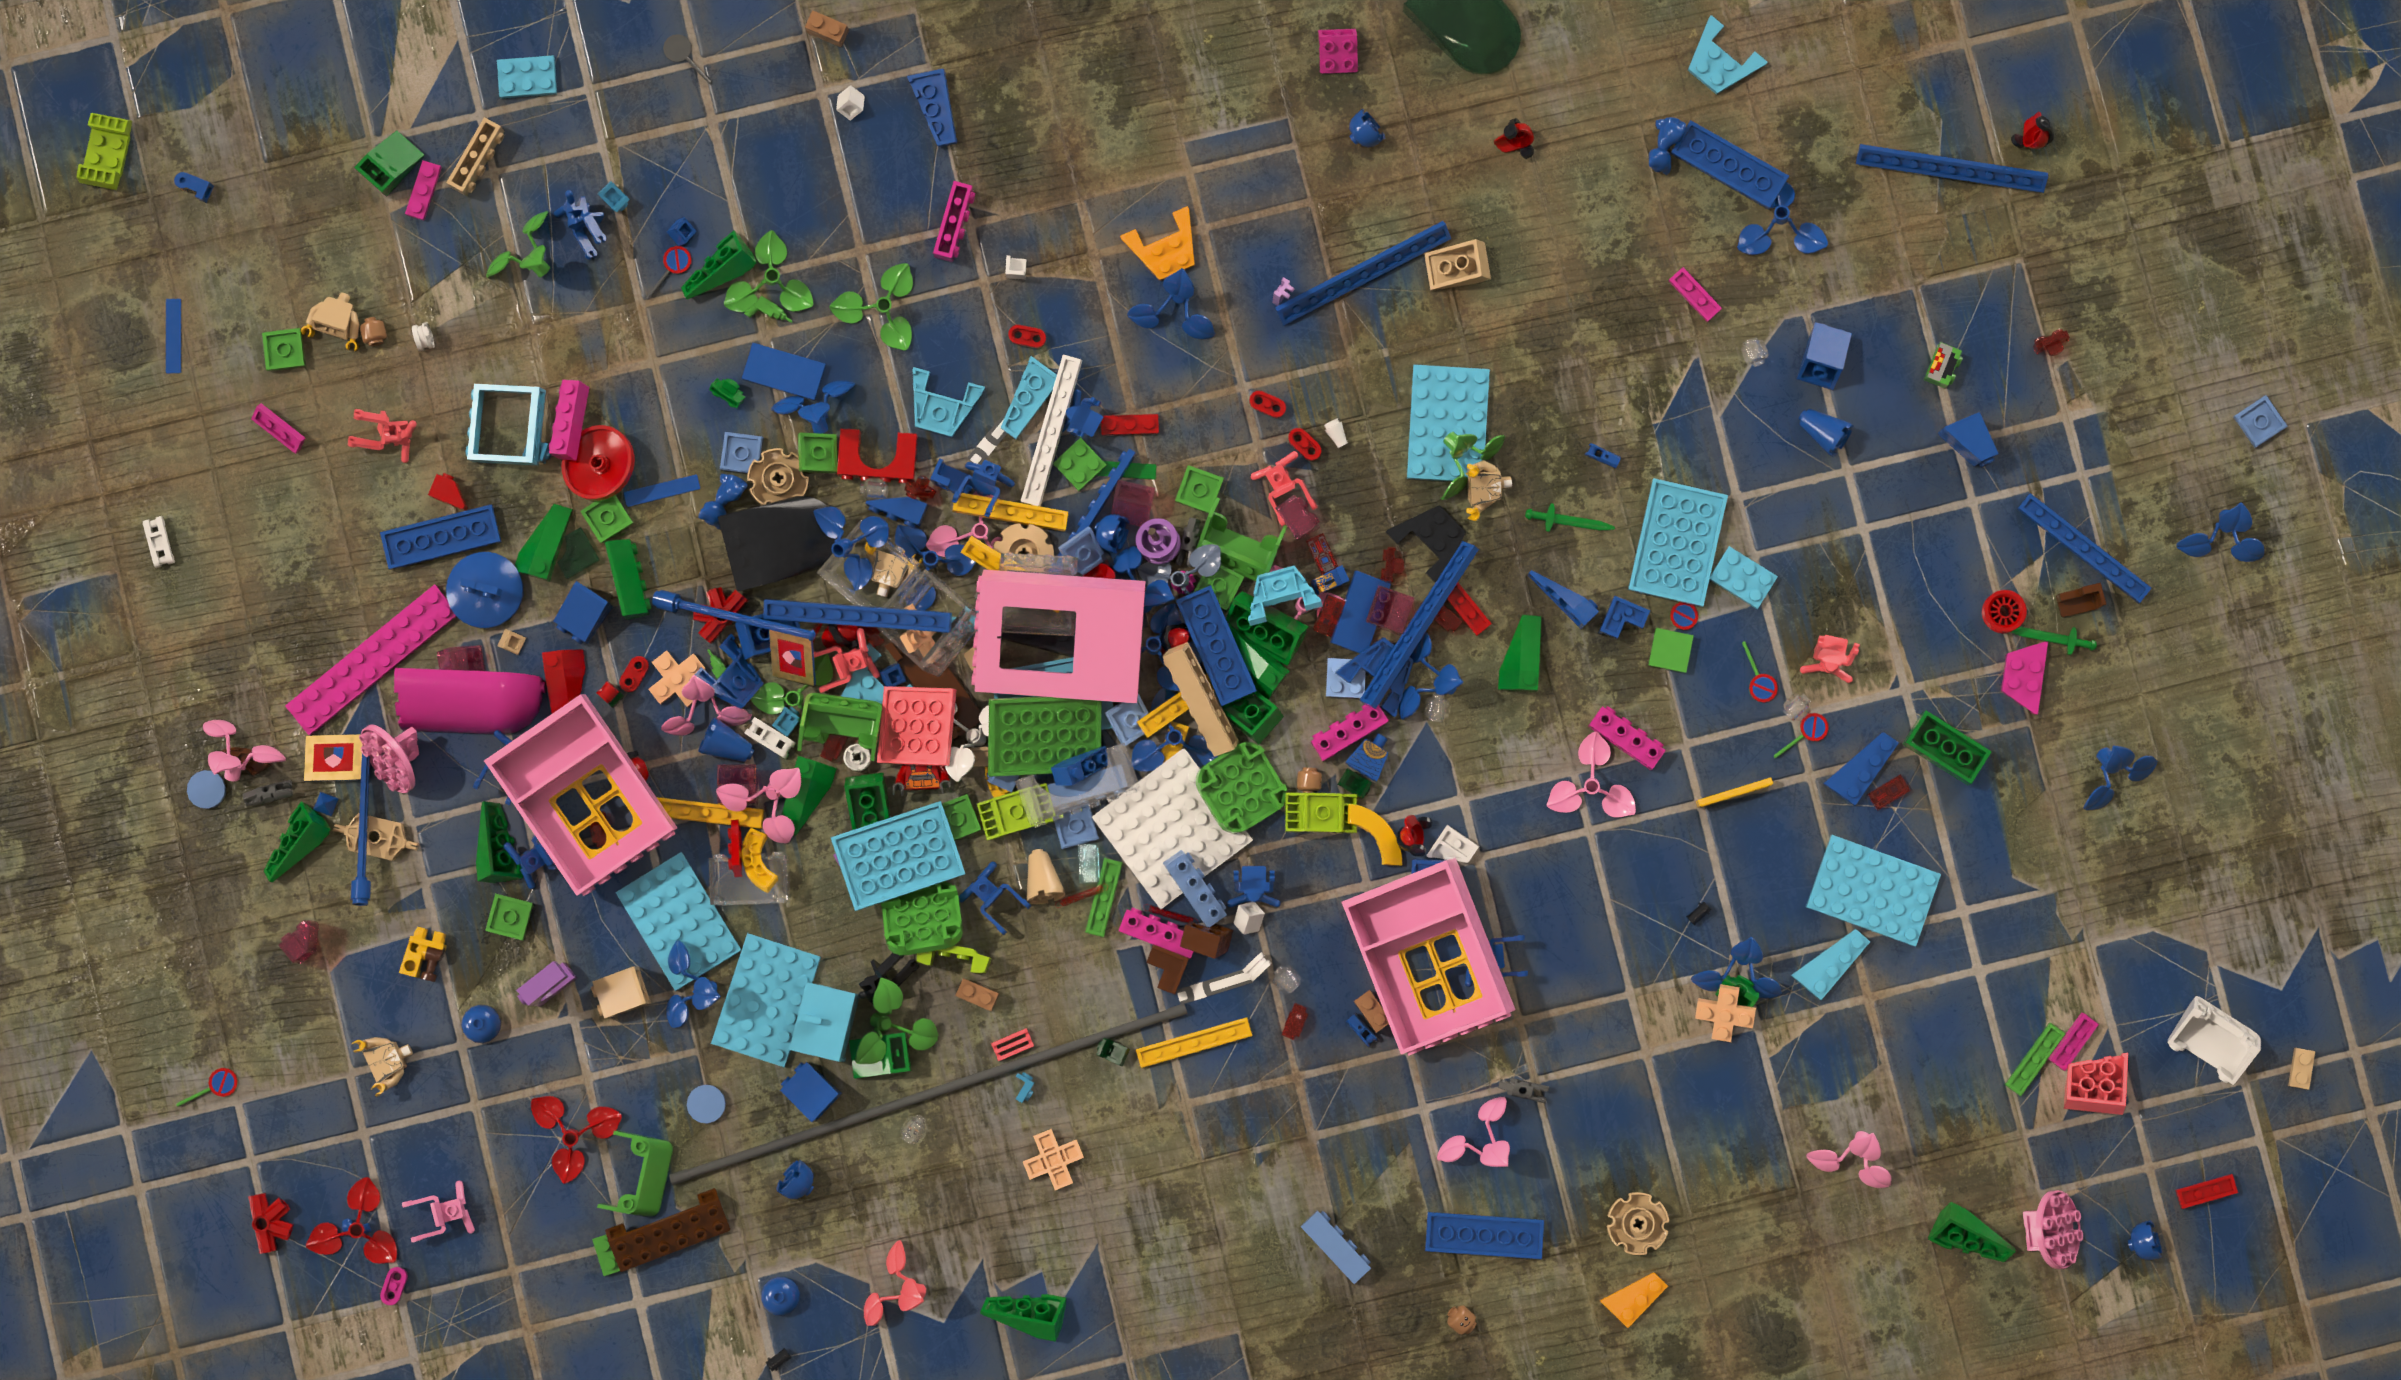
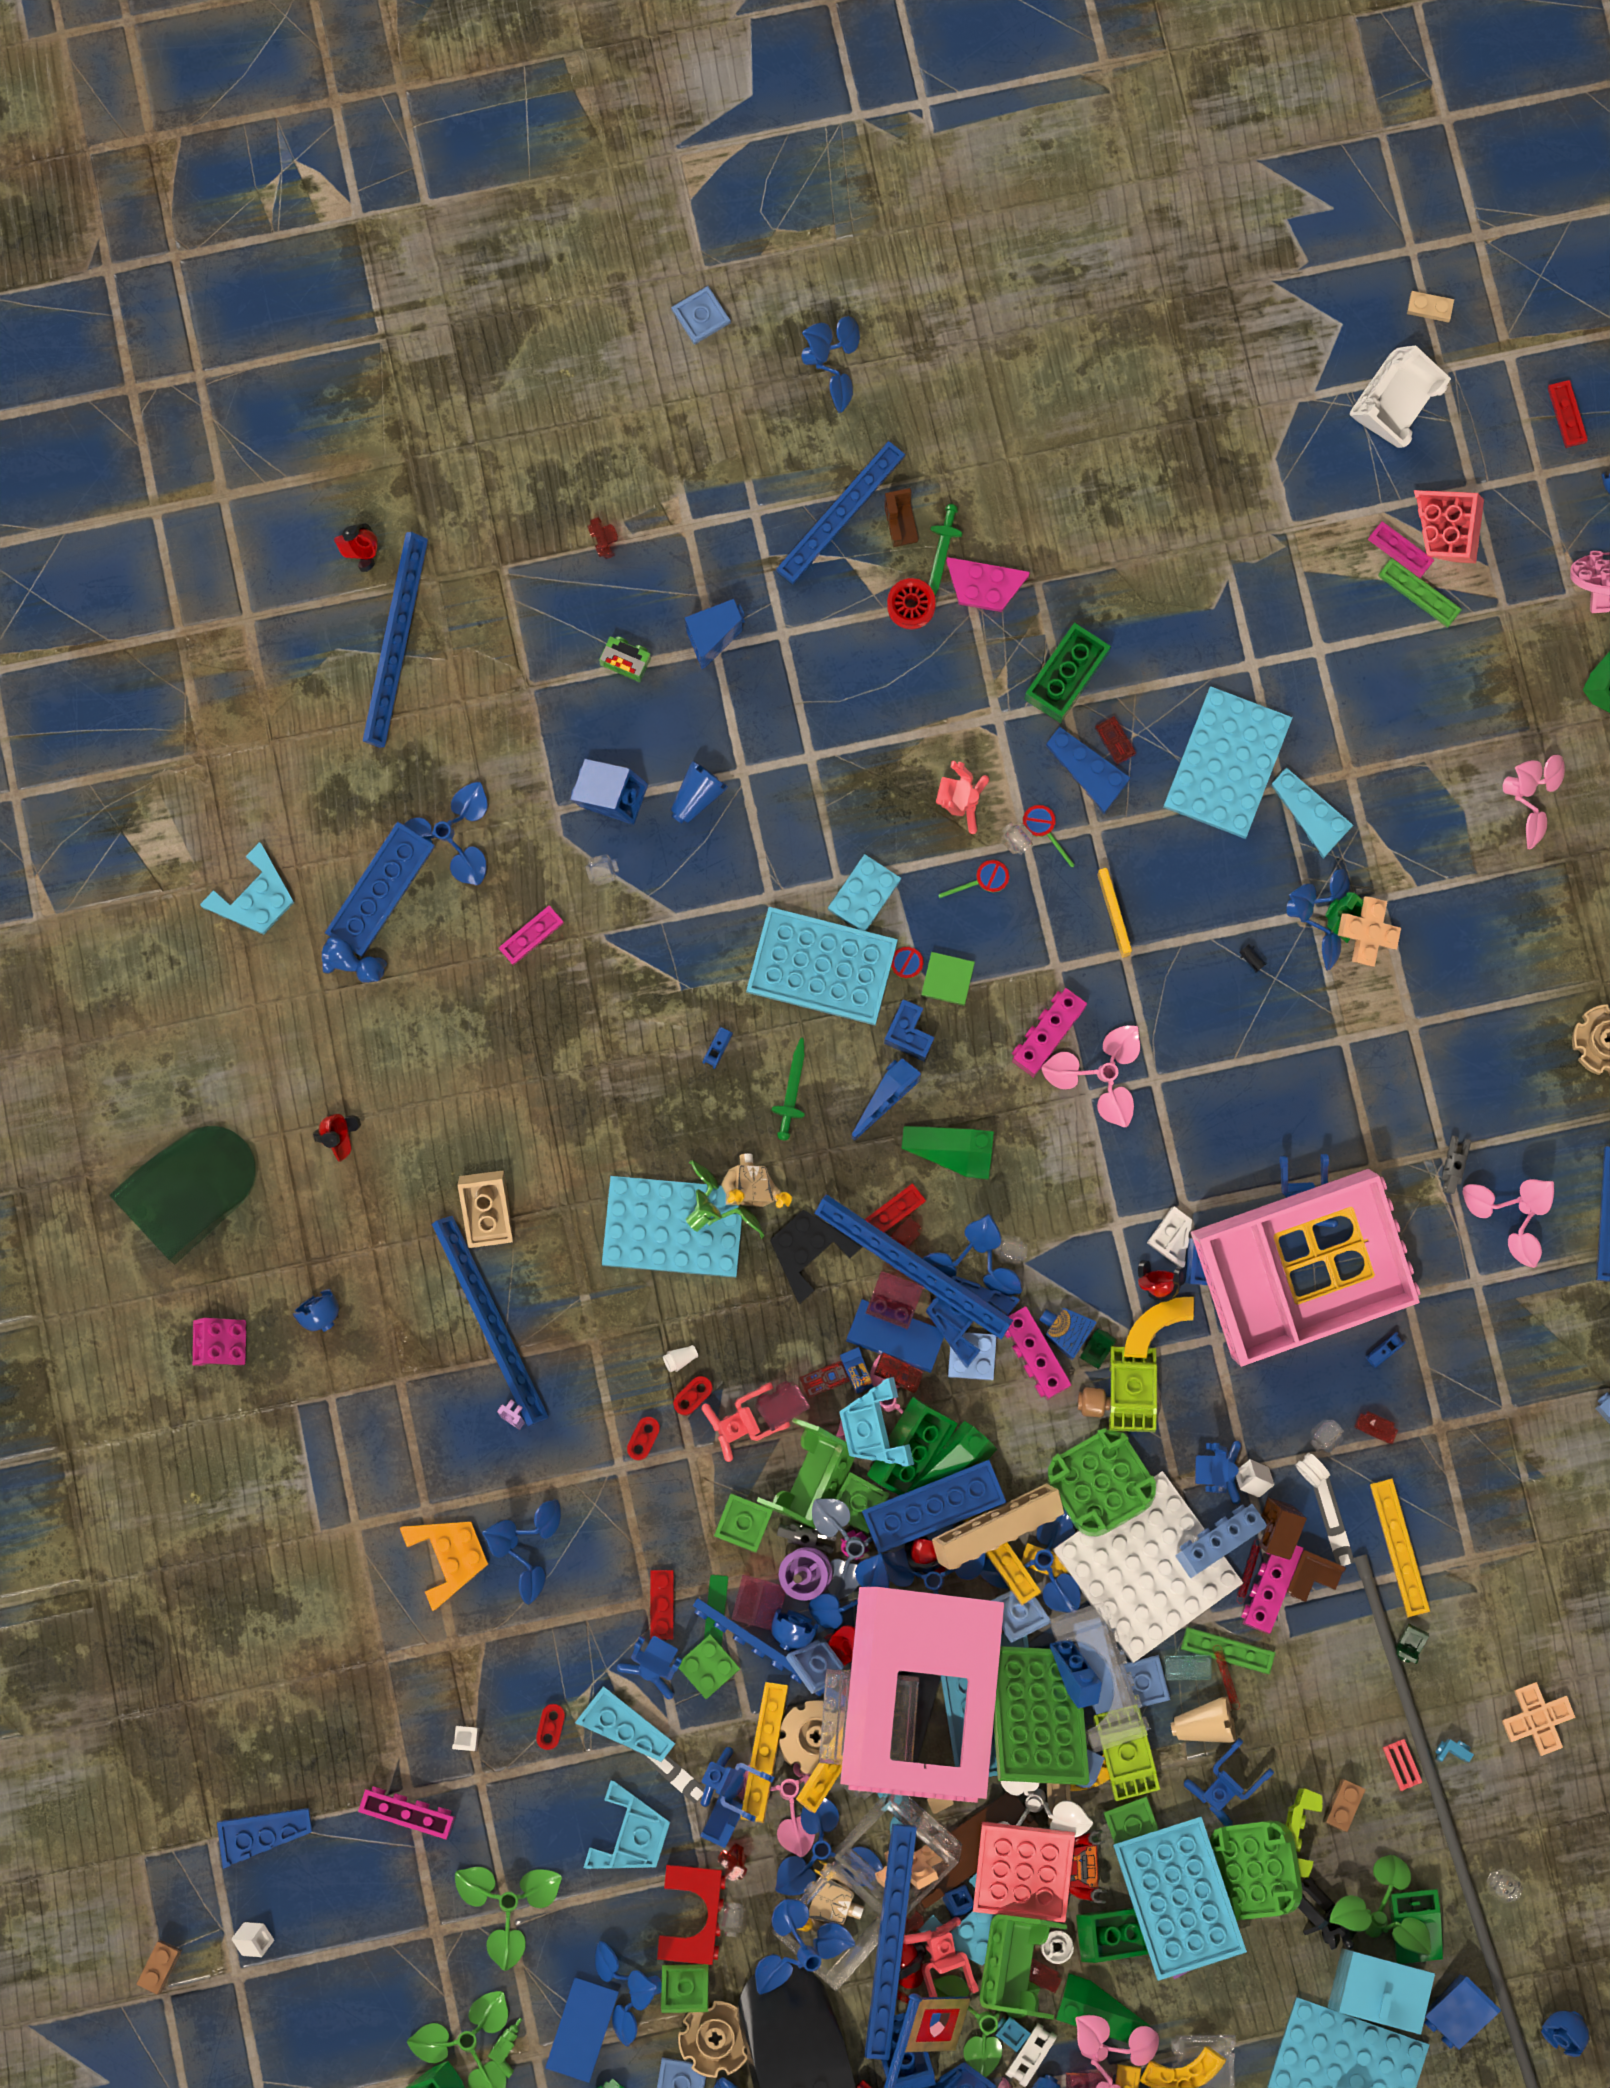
camera: 90 degrees left, 5 degrees down
blue slope [865,497,928,528] -> none
white plate [1021,355,1083,507] -> none
green slope [1218,691,1284,745] -> none
medium nougat brick [1353,990,1389,1033] -> none
clear red piece [1380,547,1404,583] -> none
blue plant [2083,746,2158,810] -> none

